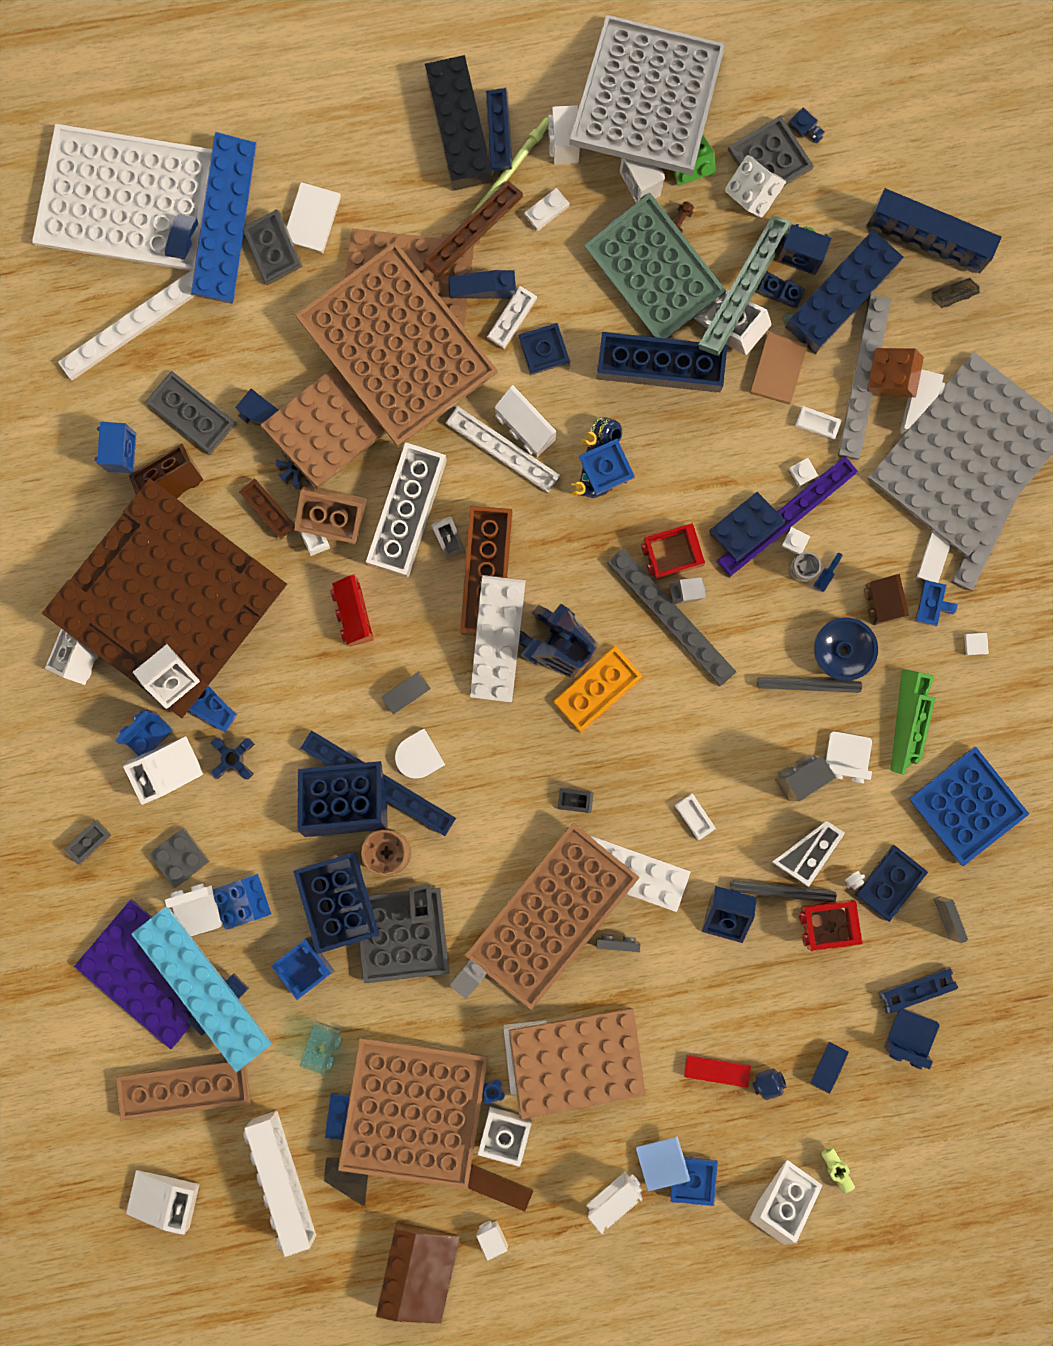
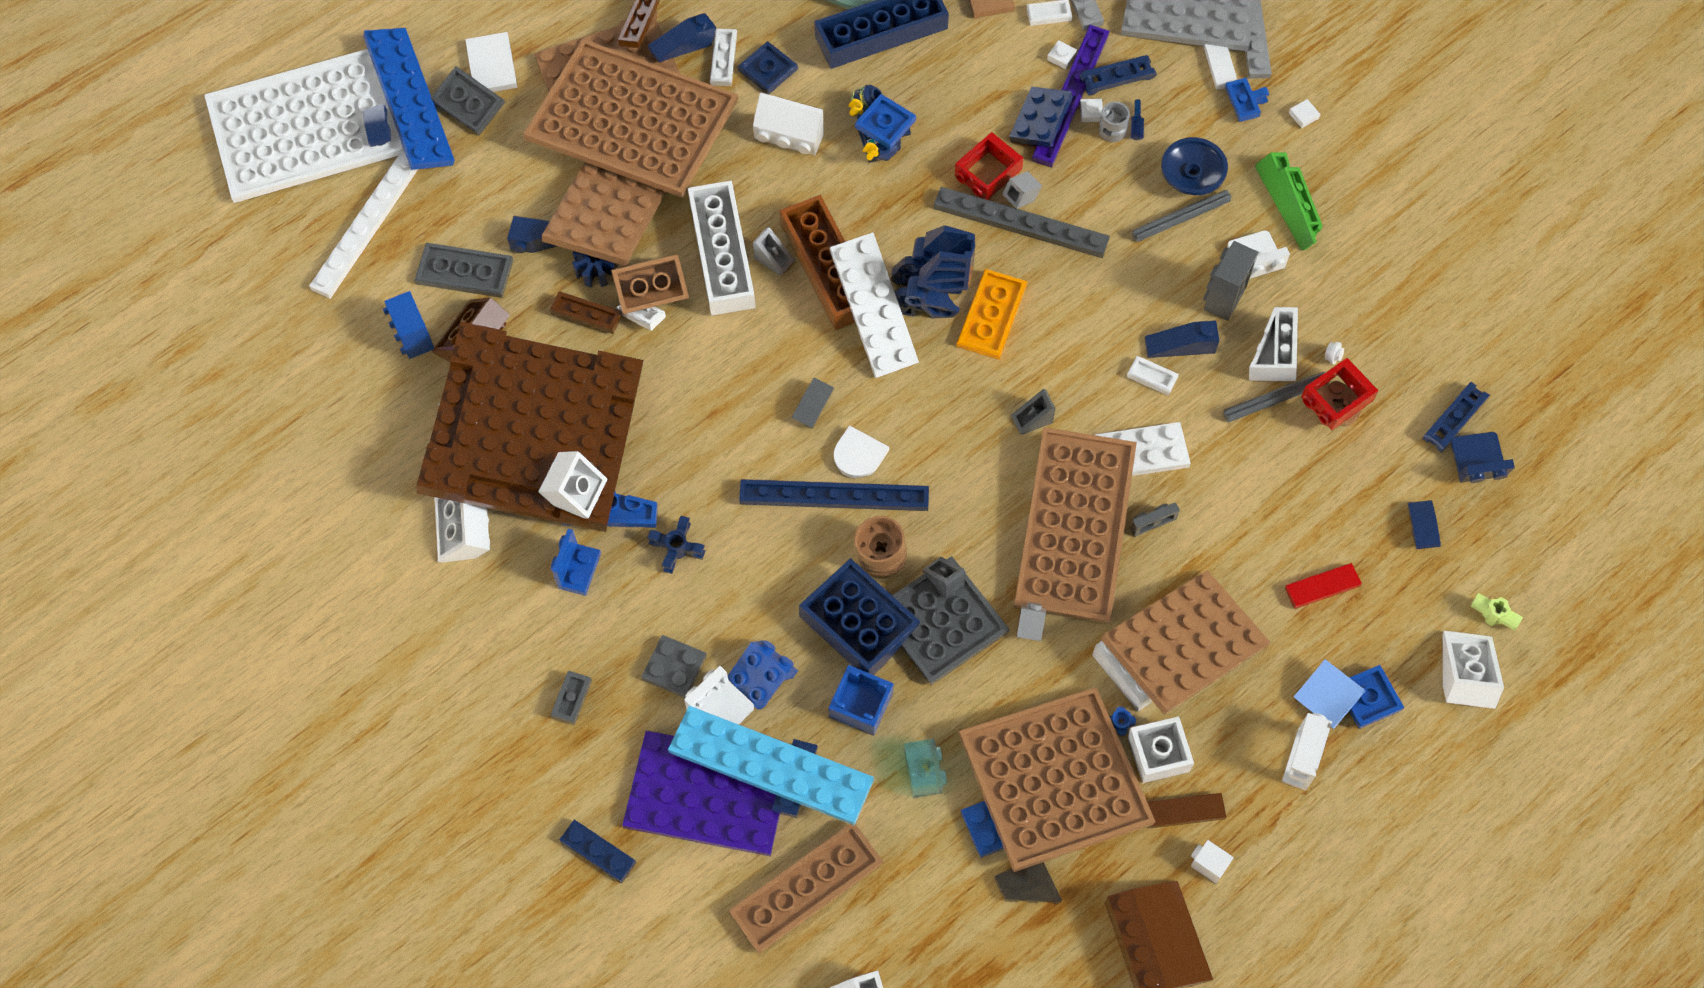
camera: 30 degrees left, 20 degrees down
white slope [123,736,204,805] -> none
white brick [243,1110,316,1257] -> none
dark blue slope [297,761,388,837] -> none
red slope [330,574,374,646] -> none
white tile [445,406,560,493] -> none
dark blue slope [702,886,757,943] -> none
dark blue head [752,1068,787,1100] -> none
dark blue tile [854,845,928,922] -> none
reddish brown slope [864,574,909,625] -> none
blue plate [908,747,1029,866] -> none
dark grey tile [934,896,968,943] -> none
none -> dark blue plate [559,819,636,884]
none -> dark blue plate [1079,55,1157,96]
none -> dark blue slope [1145,320,1220,358]

